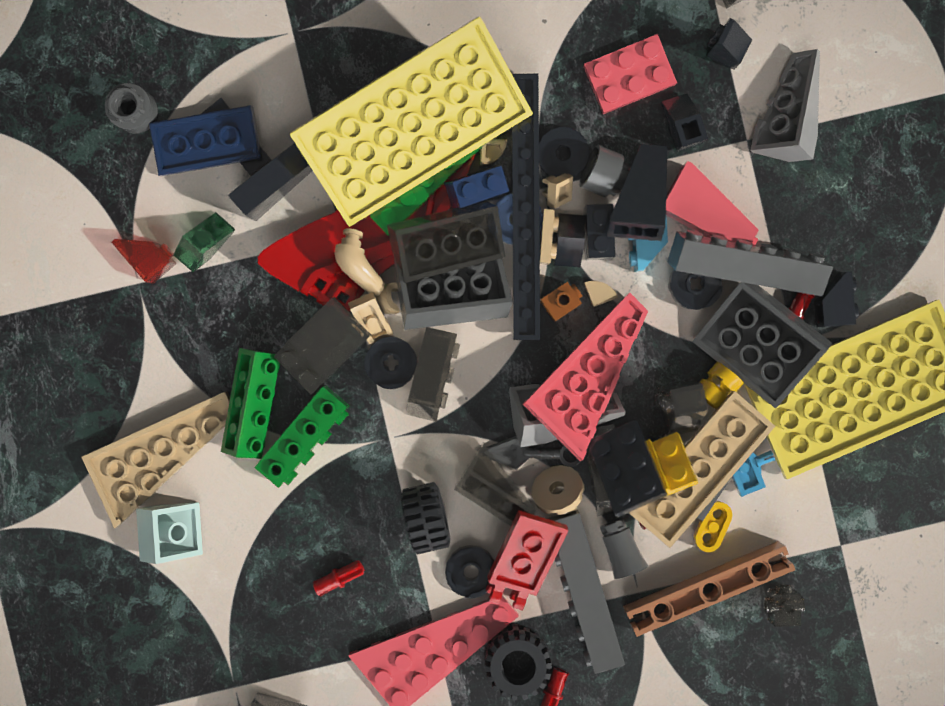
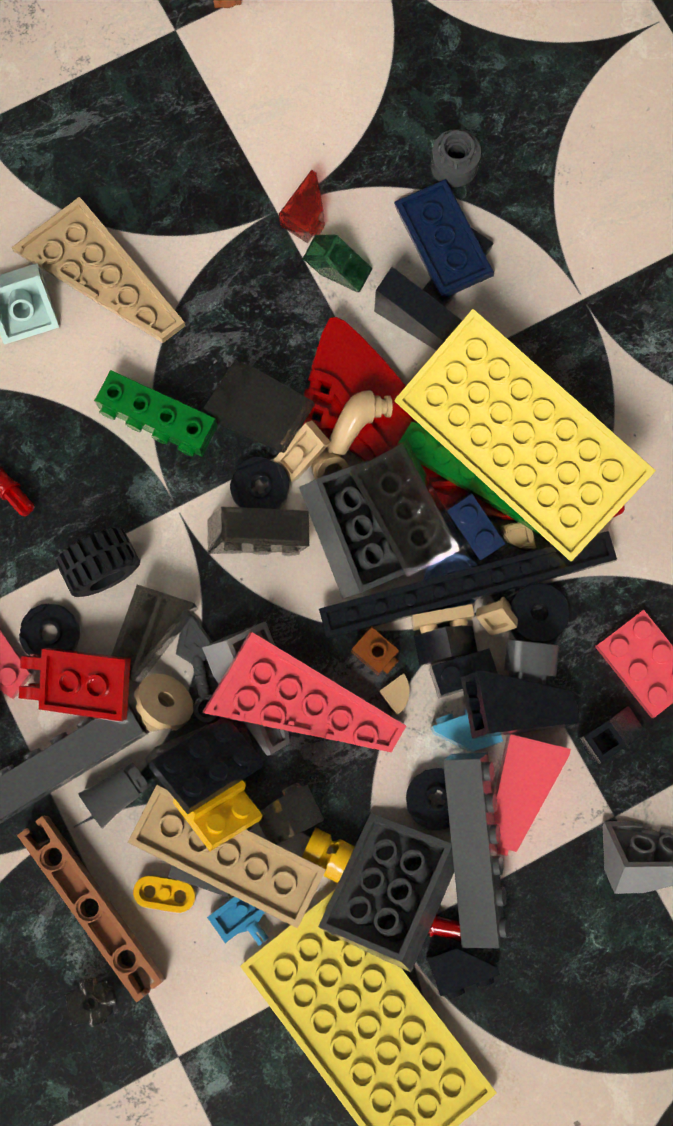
camera: 75 degrees right, 10 degrees down
green brick [220,348,281,459] -> none

